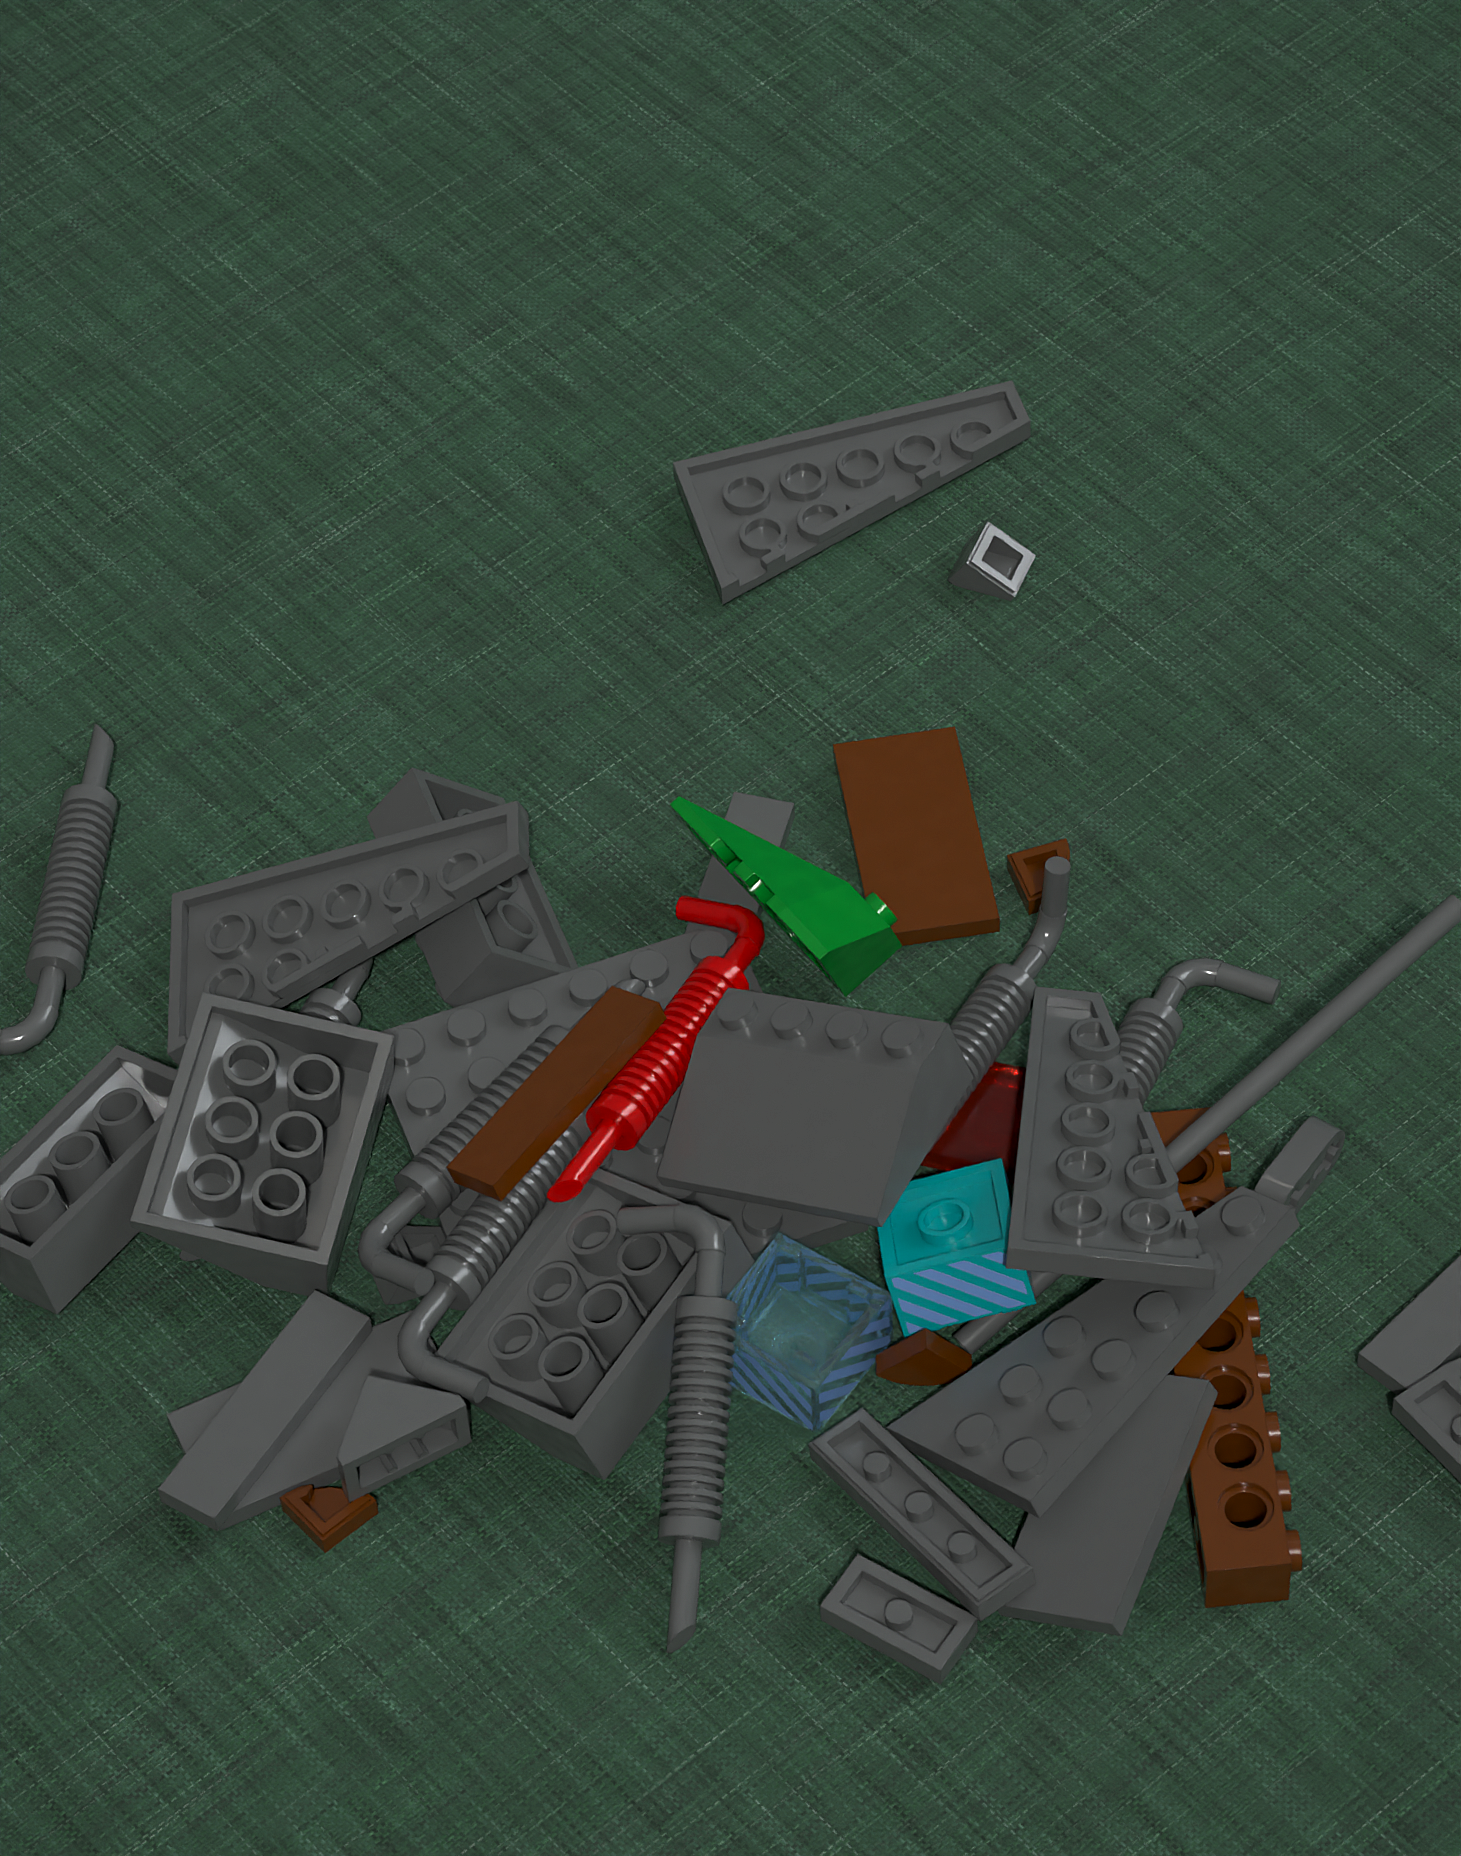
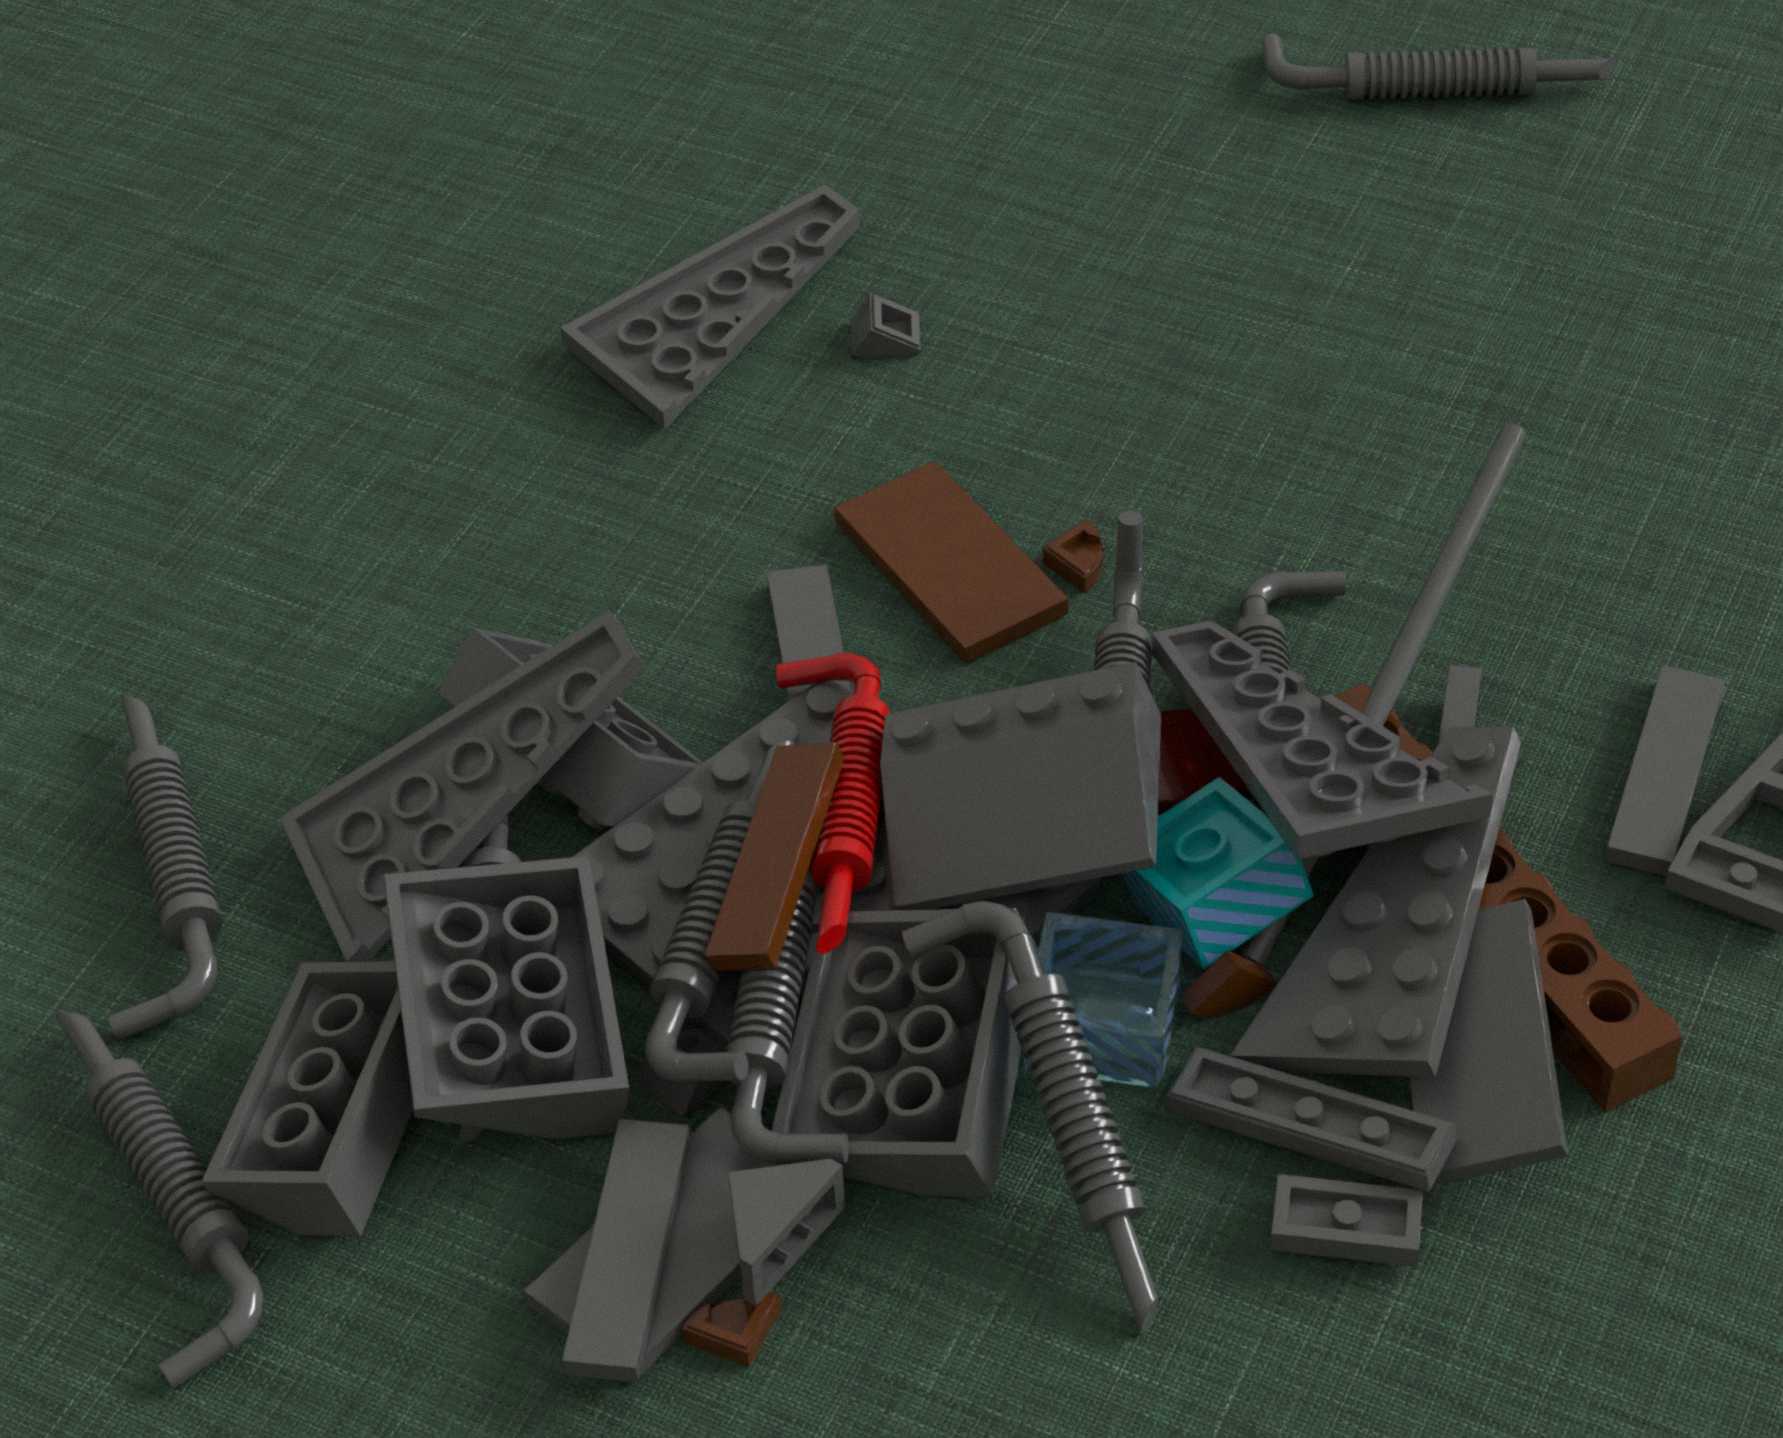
camera: 25 degrees left, 5 degrees down
green wedge [669,796,902,997] -> none

